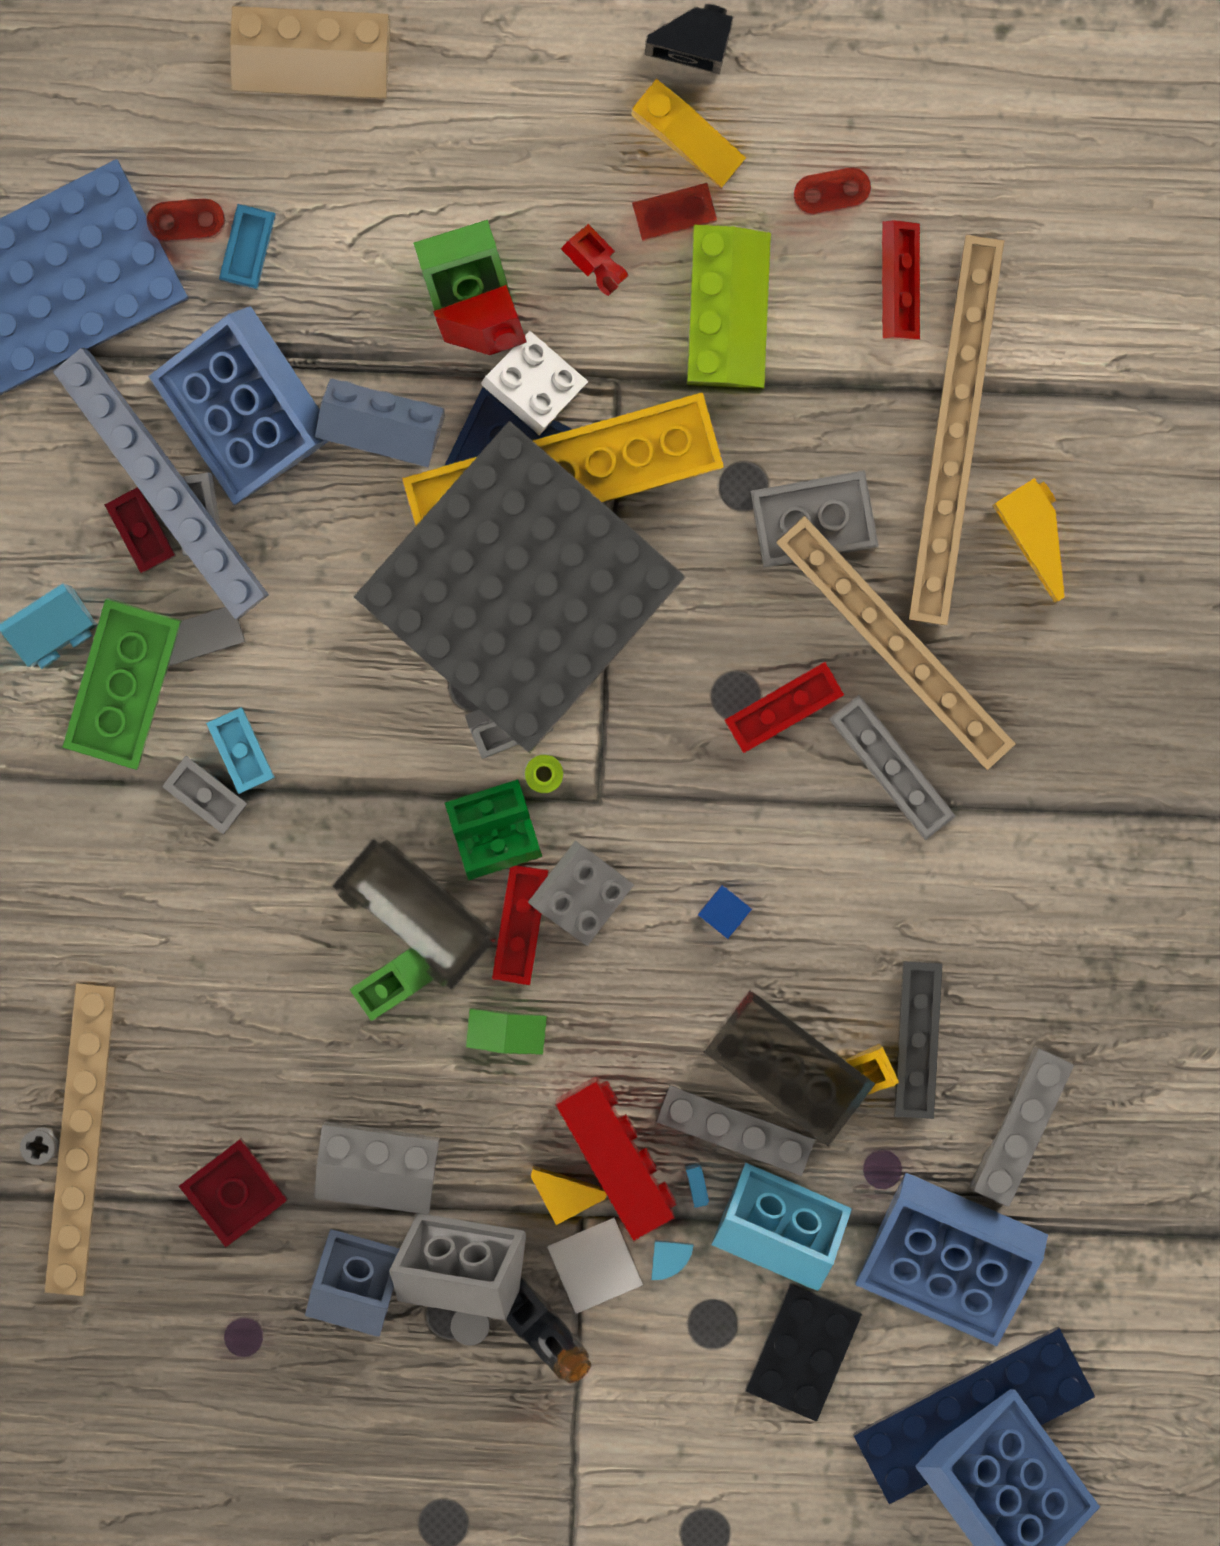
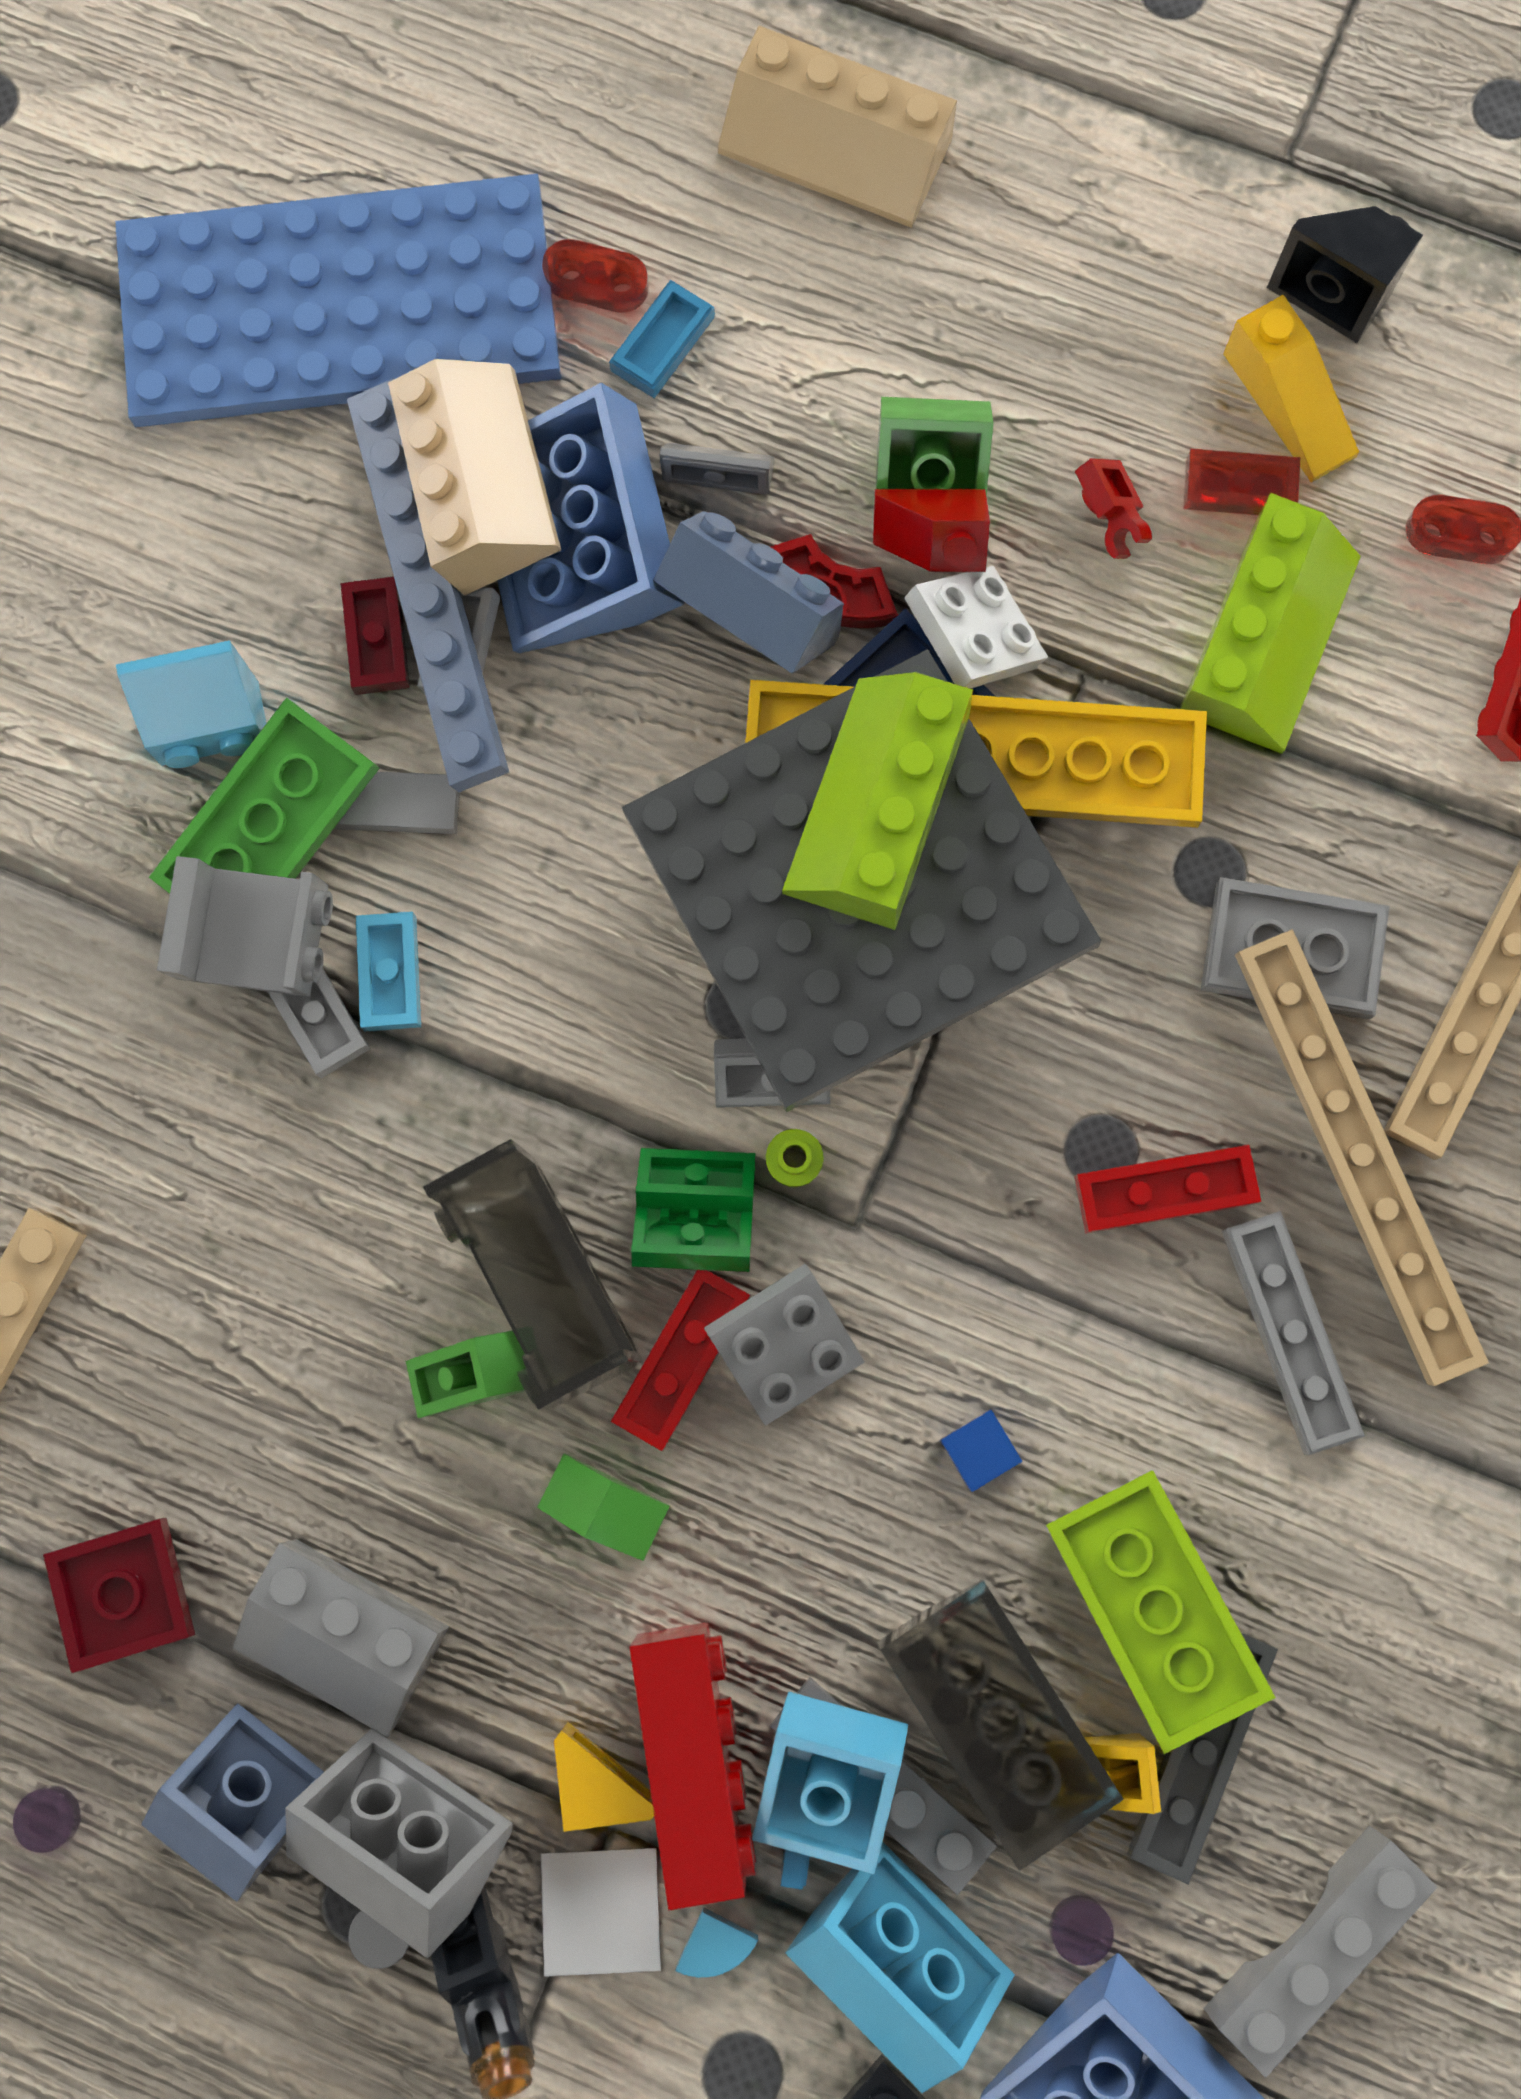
camera: 25 degrees right, 10 degrees down
none -> light grey panel [157,856,333,997]
none -> tan slope [388,359,561,596]
none -> light grey slope [659,443,774,495]
none -> medium azure slope [752,1691,909,1874]
none -> red tile [770,534,898,628]
none -> lime slope [782,672,973,930]
none -> lime plate [1046,1470,1276,1754]

